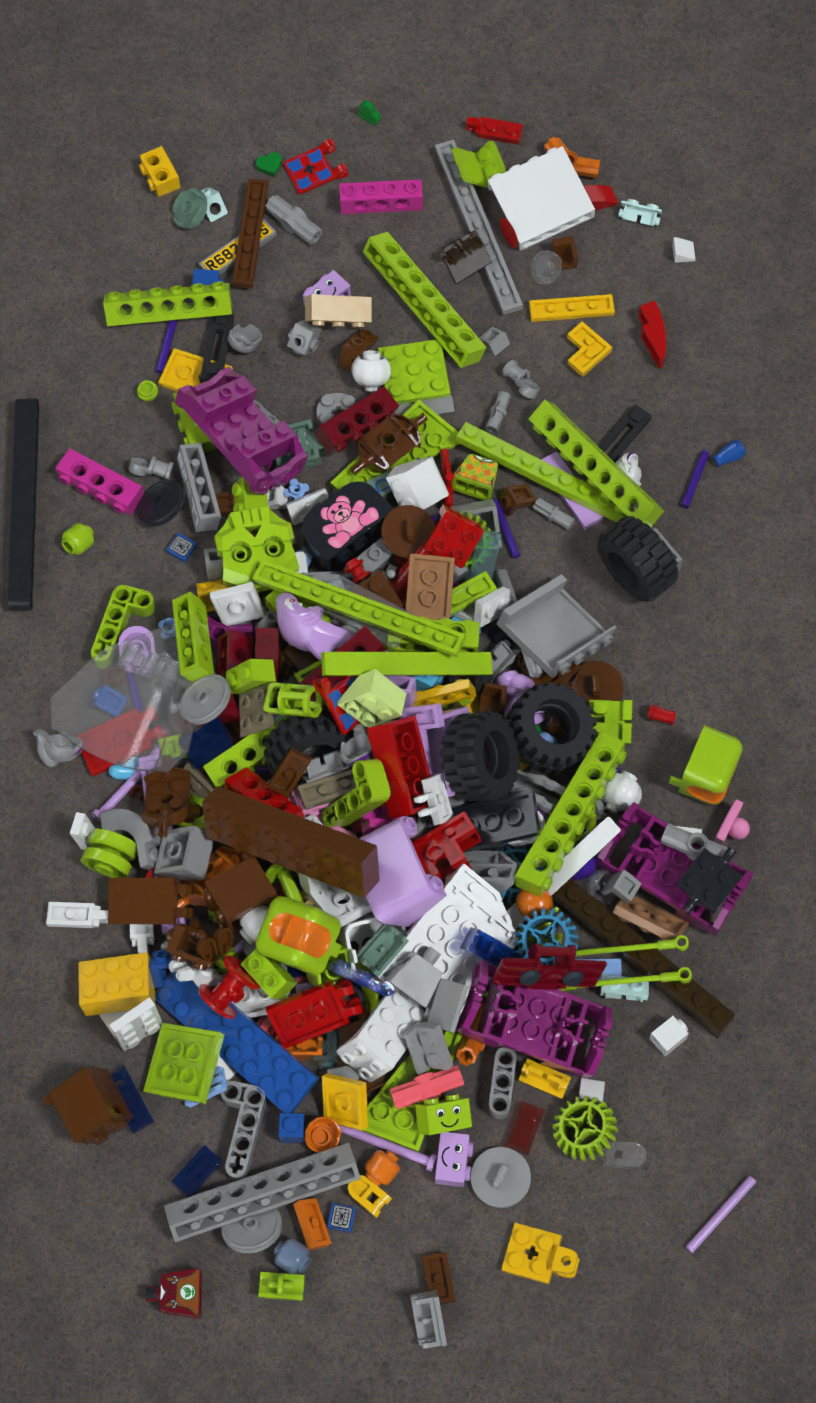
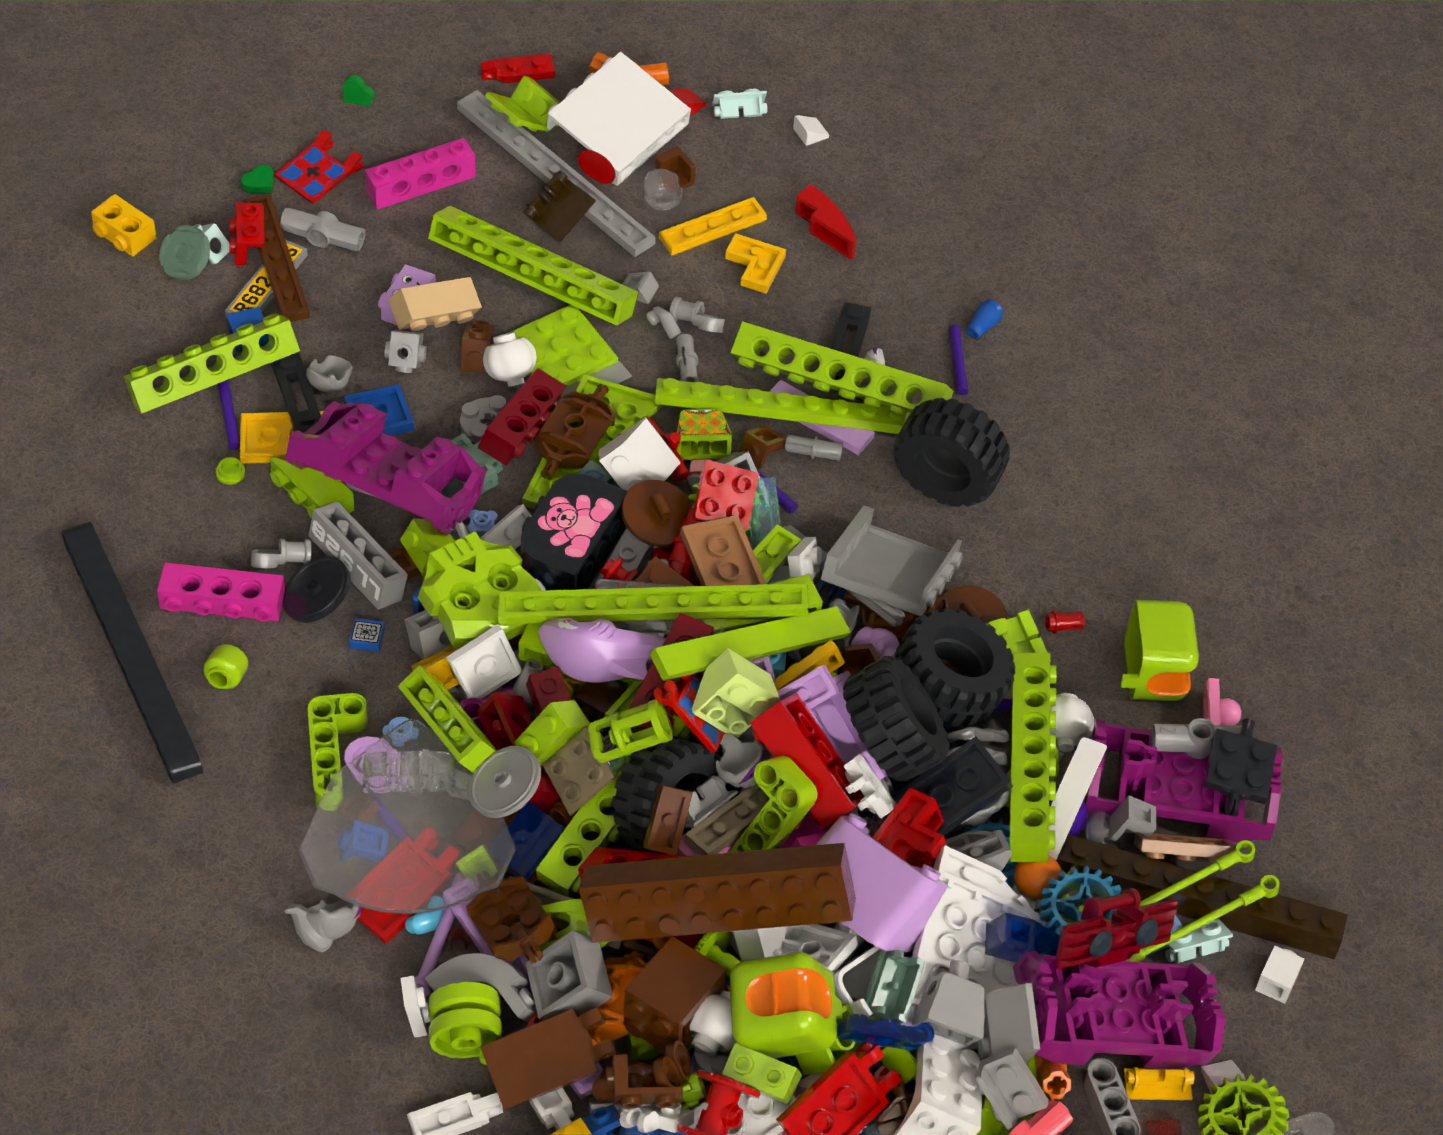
camera: 30 degrees left, 15 degrees down
none -> red bracket [229,202,265,265]
none -> blue plate [344,384,415,436]
none -> light grey arm [646,306,682,340]

